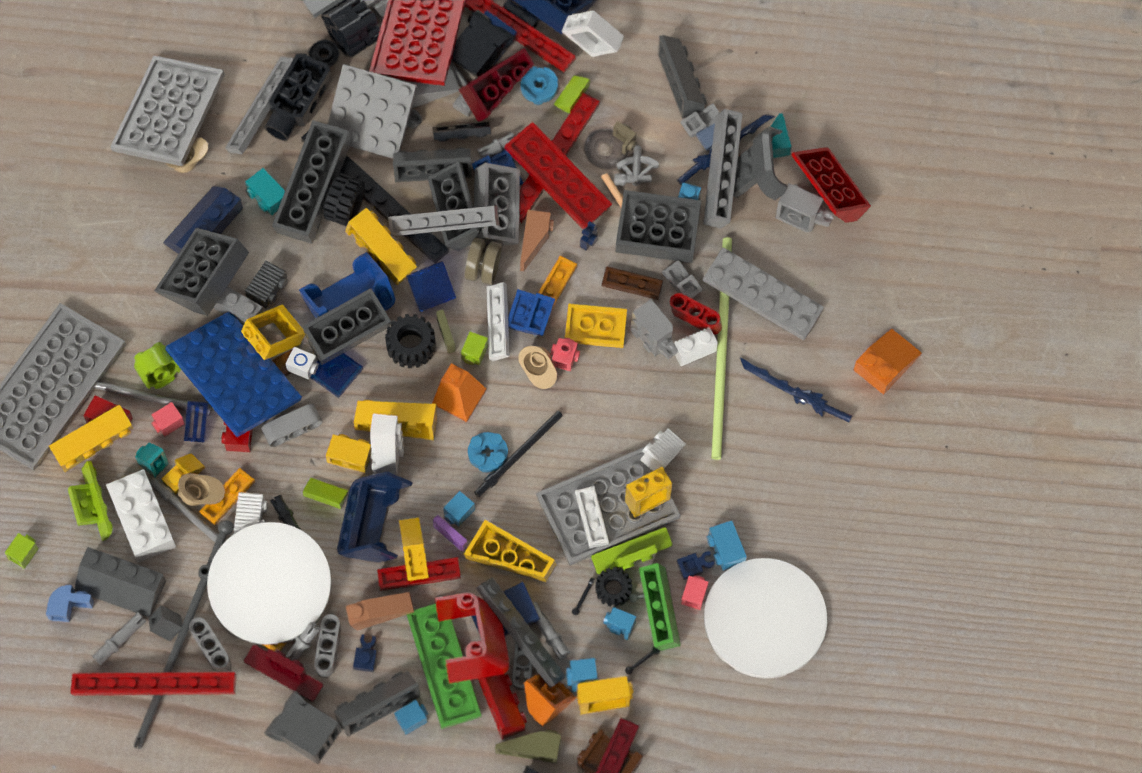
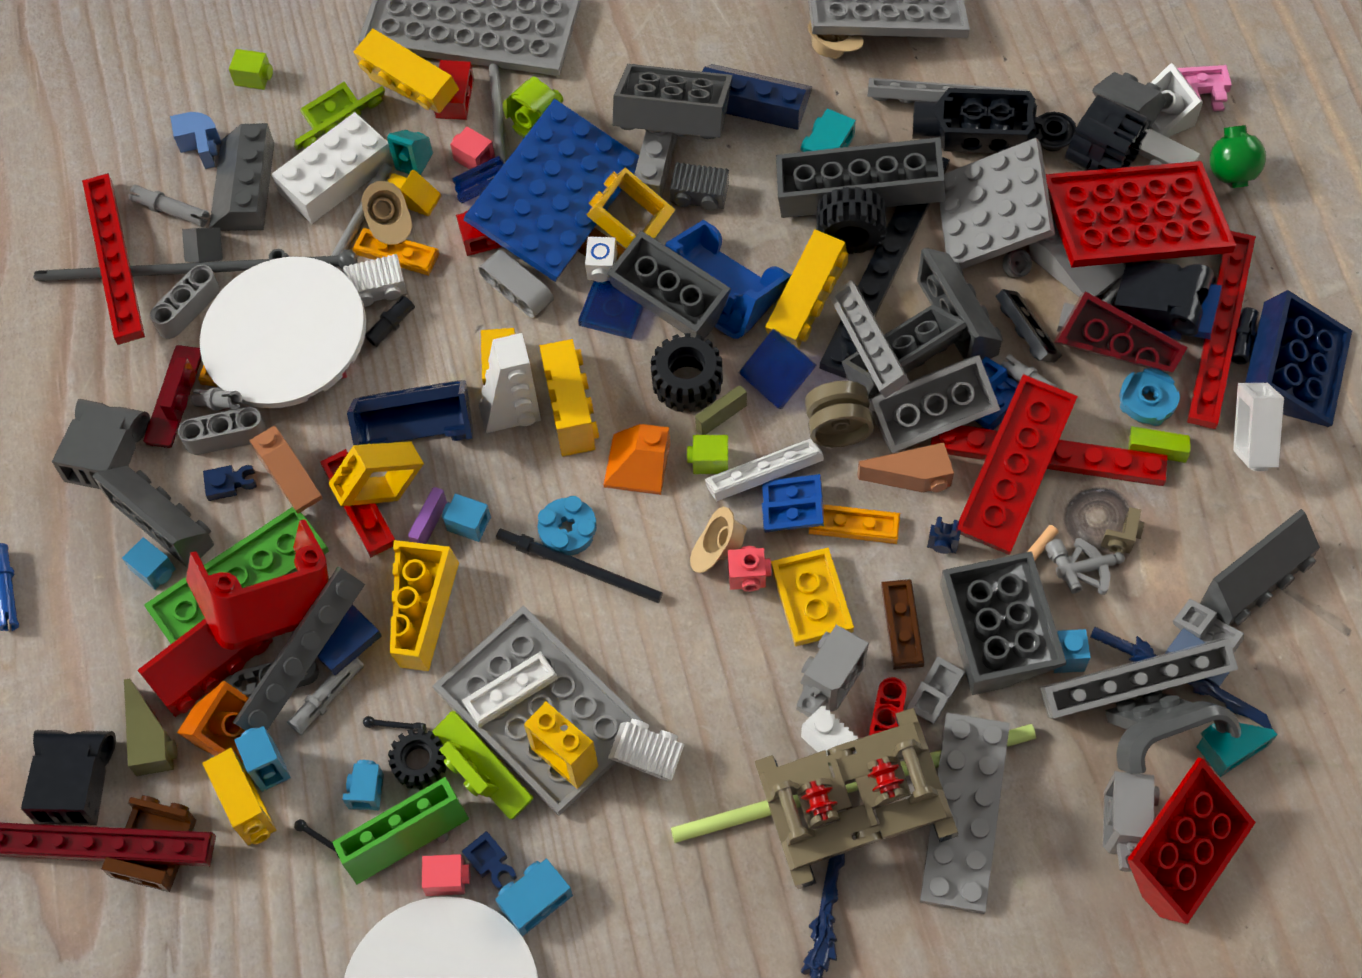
camera: 75 degrees right, 5 degrees down
lime slope [303,478,348,509] -> none
none -> dark tan container [755,708,958,889]

